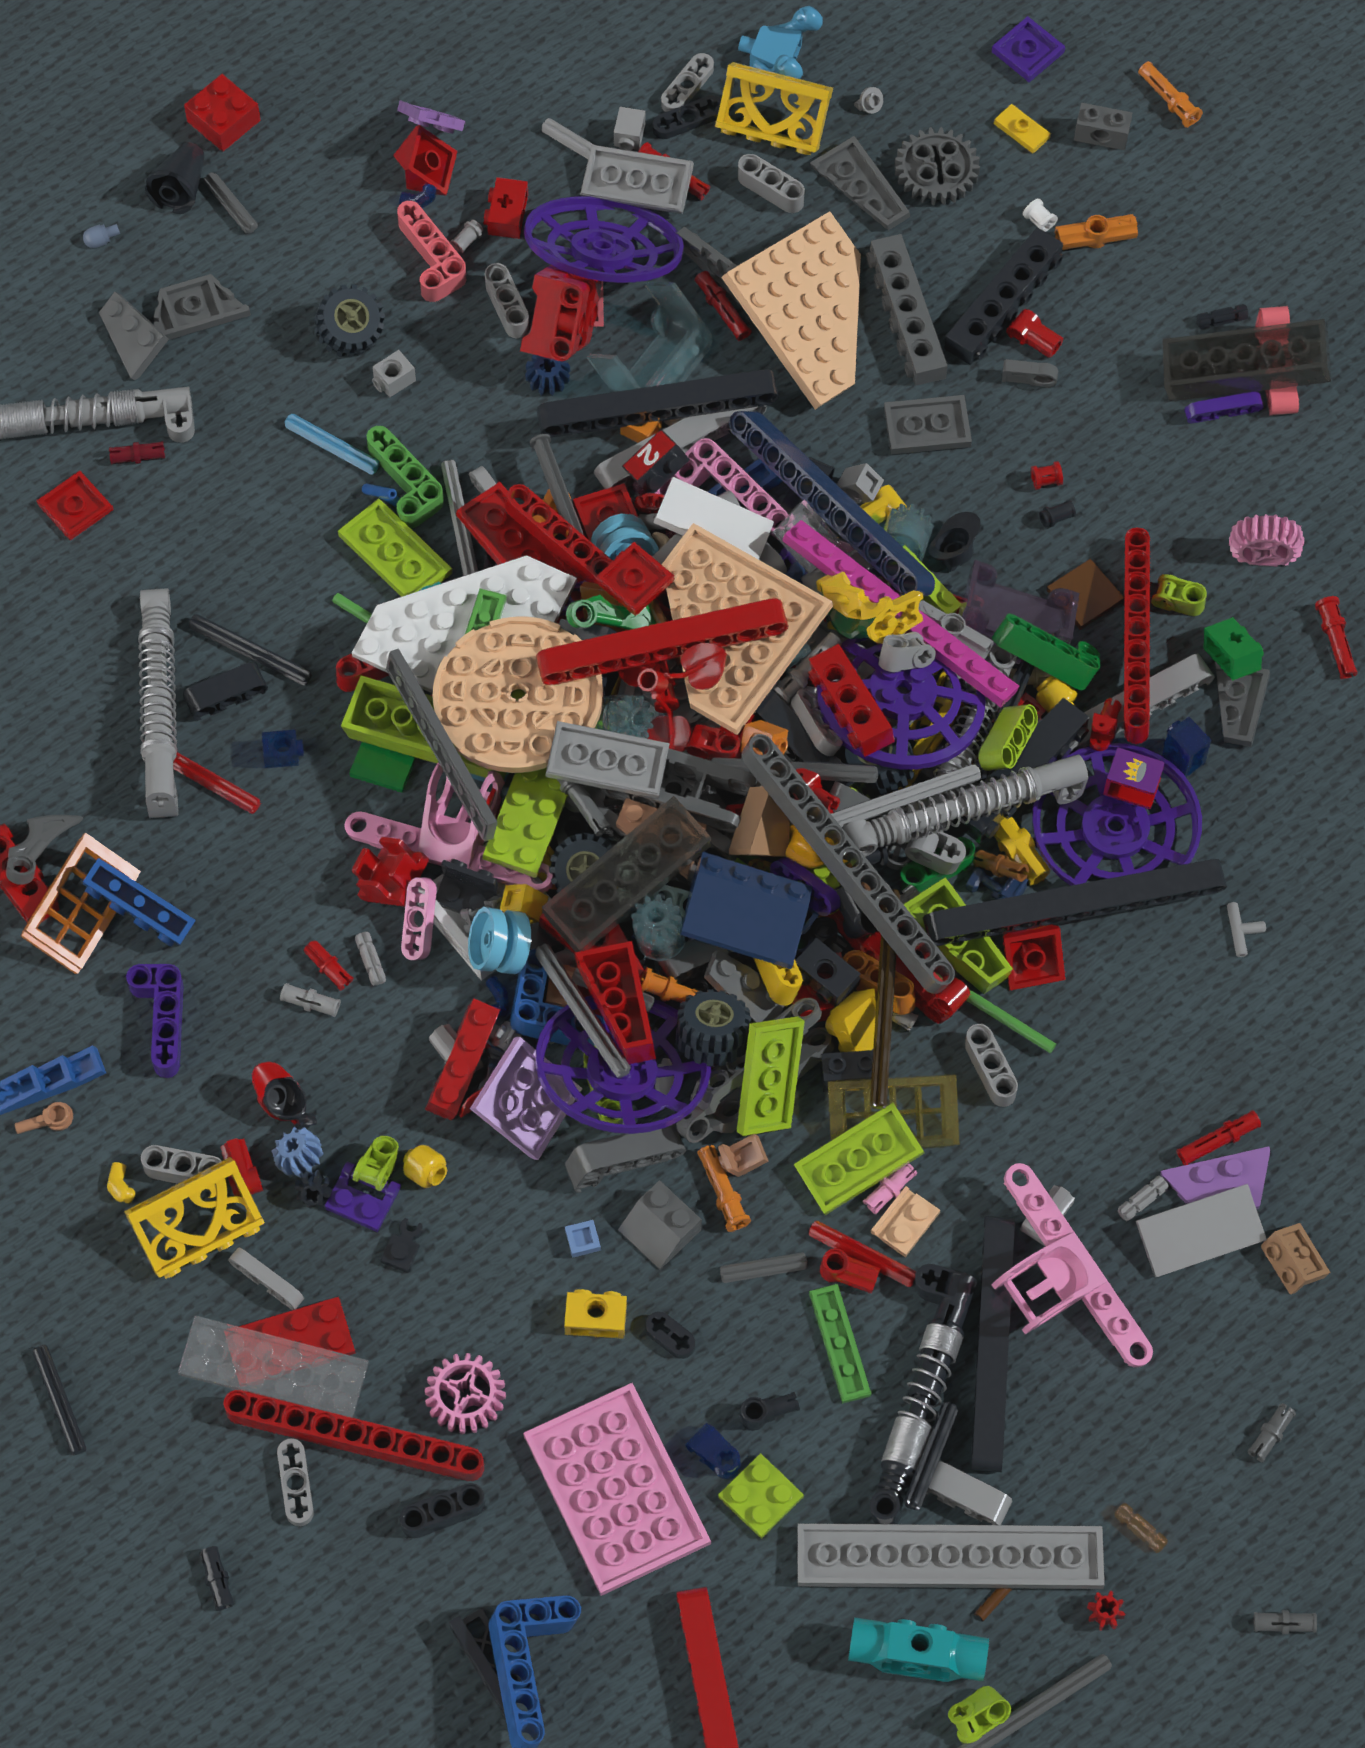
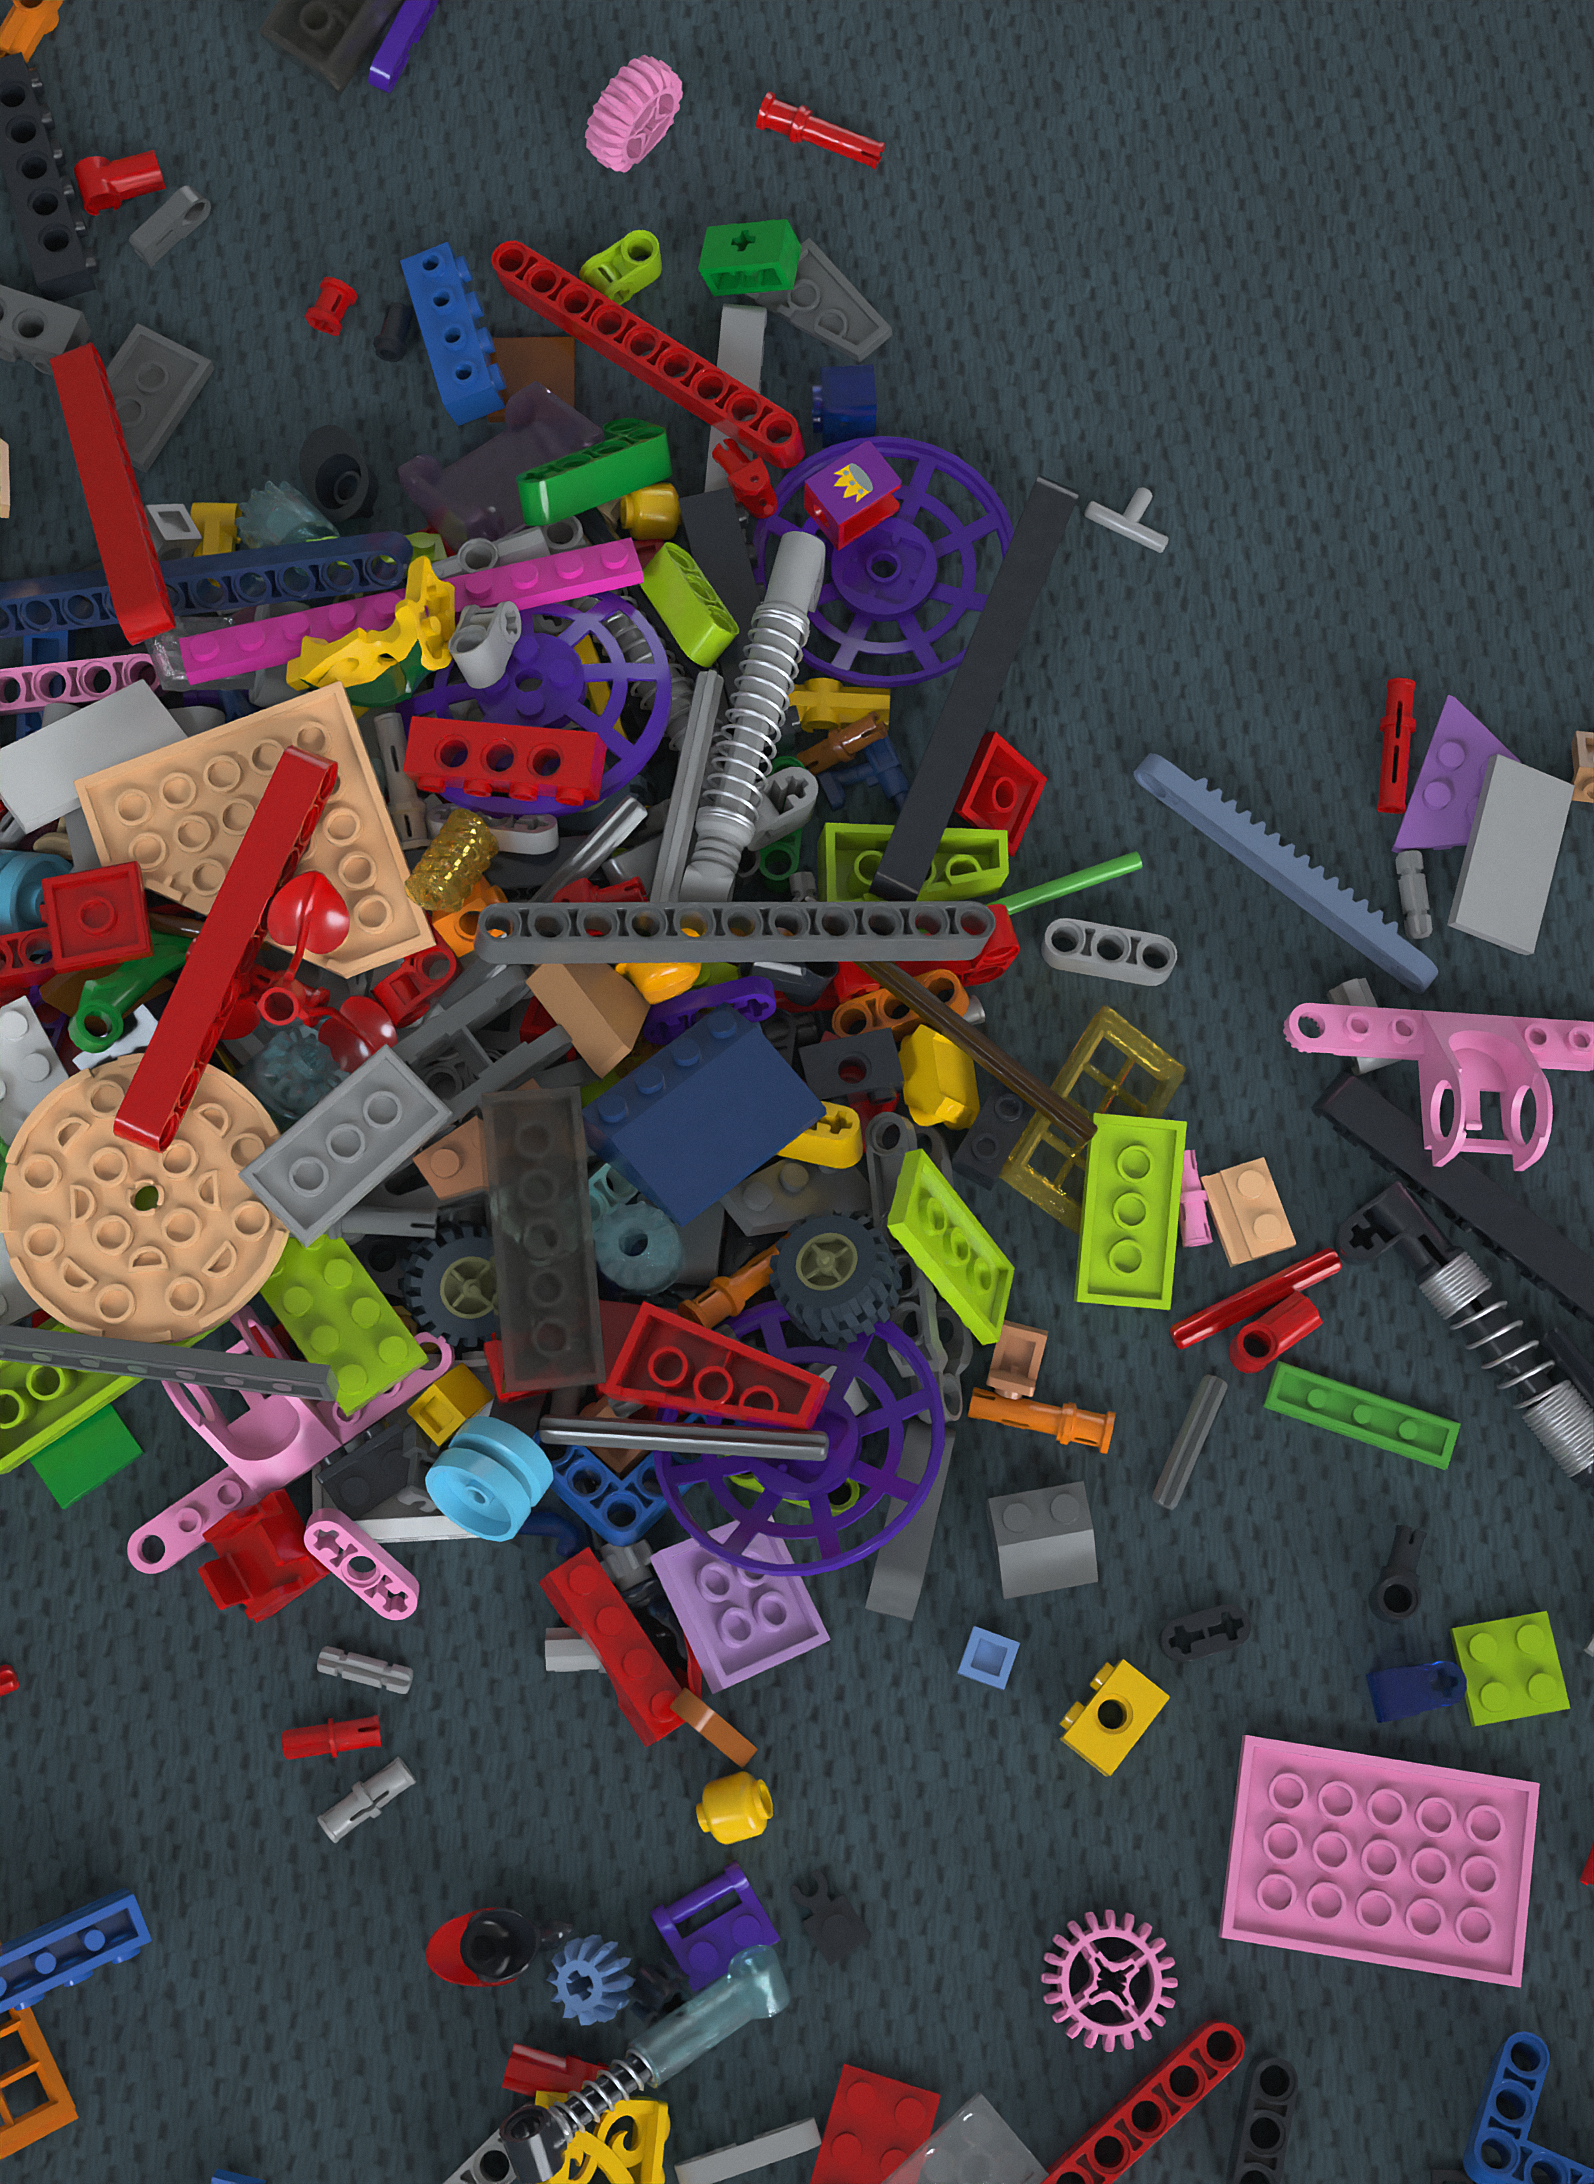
camera: 55 degrees left, 10 degrees up
dark purple beam [126,964,184,1078] -> none
lime piece [353,1136,399,1191] -> none
none -> red beam [50,342,177,645]
none -> blue brick [400,242,507,426]
none -> clear yellow piece [404,808,499,913]
none -> piece [499,1945,790,2184]
none -> dark orange beam [669,1688,758,1769]
none -> sand blue gear [1134,753,1438,993]

